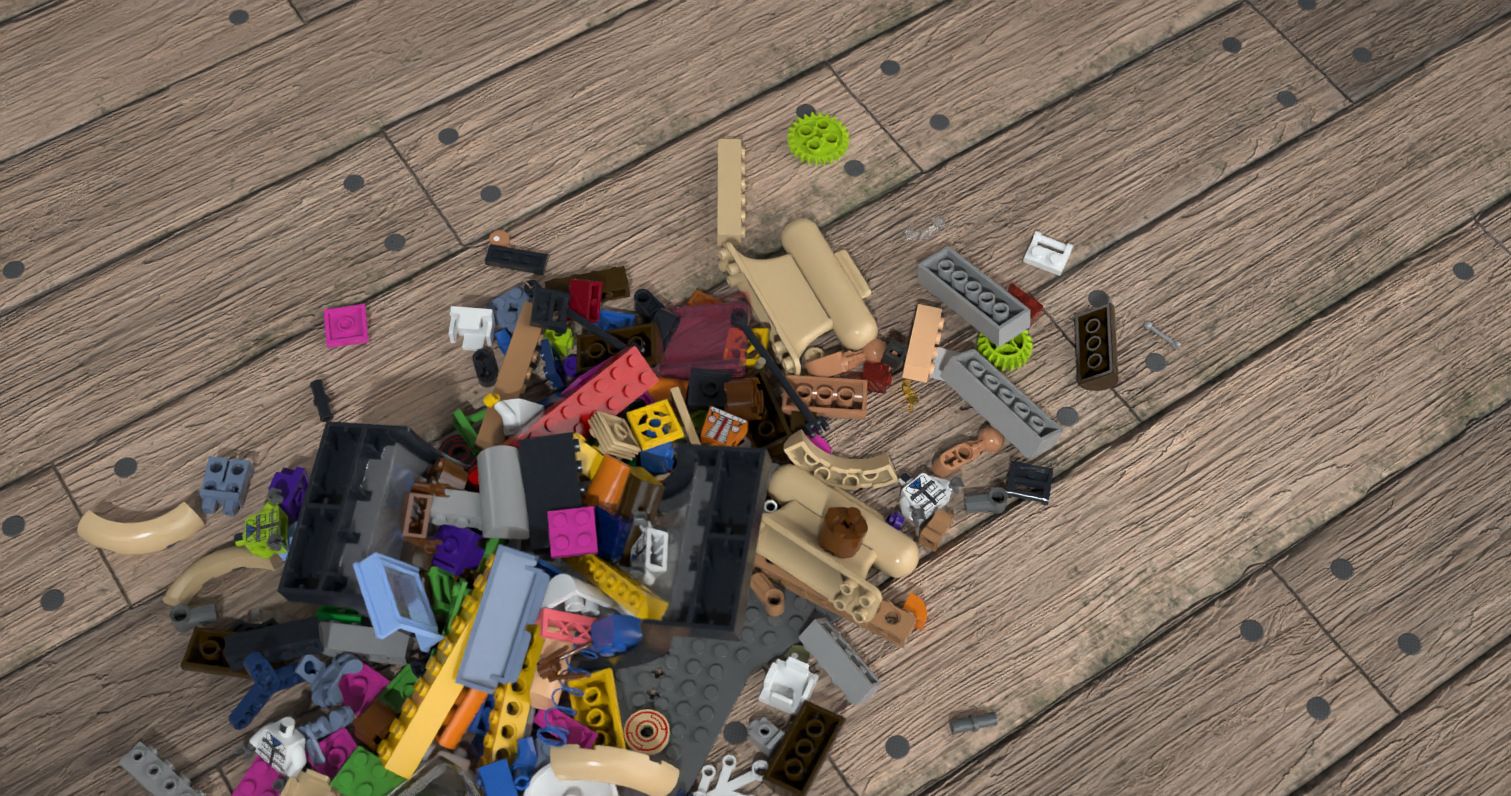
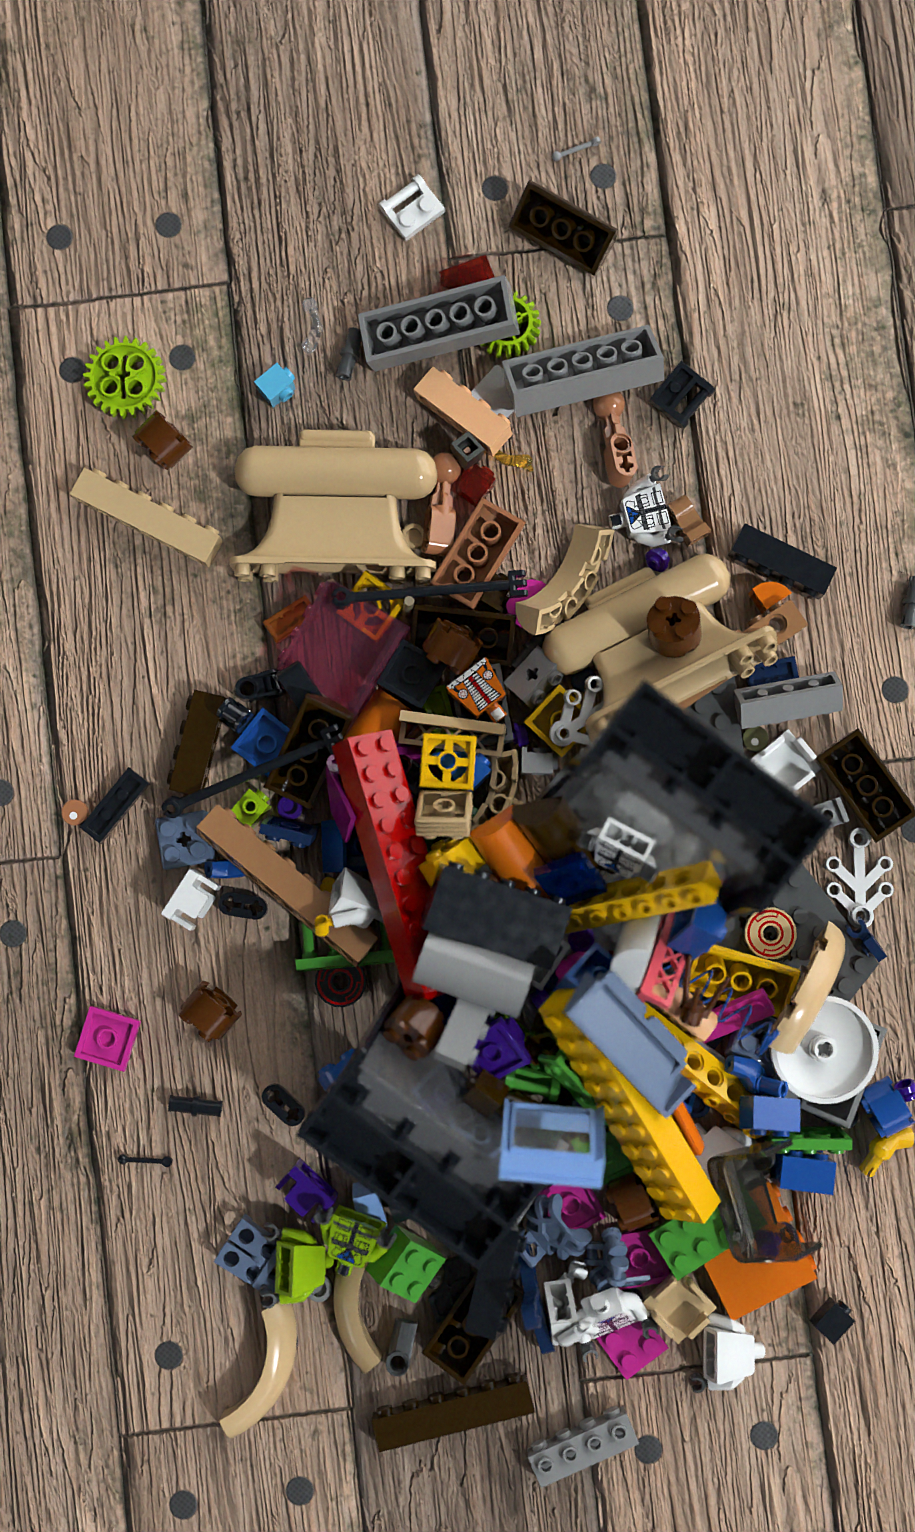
camera: 60 degrees left, 25 degrees up
reddish brown torso [399,481,451,554] -> none
black plate [529,287,571,334] -> none
dark pink plate [548,506,598,559] -> none
dark red brick [567,279,603,323] -> none
dark grey piece [964,487,1008,514] -> none
none -> black hinge [118,1154,173,1167]
none -> reddish brown brick [132,410,193,471]
none -> reddish brown brick [179,981,242,1042]
none -> black piece [216,697,256,735]
none -> medium azure brick [254,363,296,408]
none -> lime torso [260,1222,334,1309]
none -> light grey tile [309,1275,333,1302]
none -> dark grey pin [336,327,362,381]
none -> bright green brick [365,1225,446,1303]
none -> dark brown brick [371,1372,535,1453]
none -> white torso [544,1261,599,1347]
none -> black brick [728,523,837,600]
none -> dark blue plate [746,656,799,687]

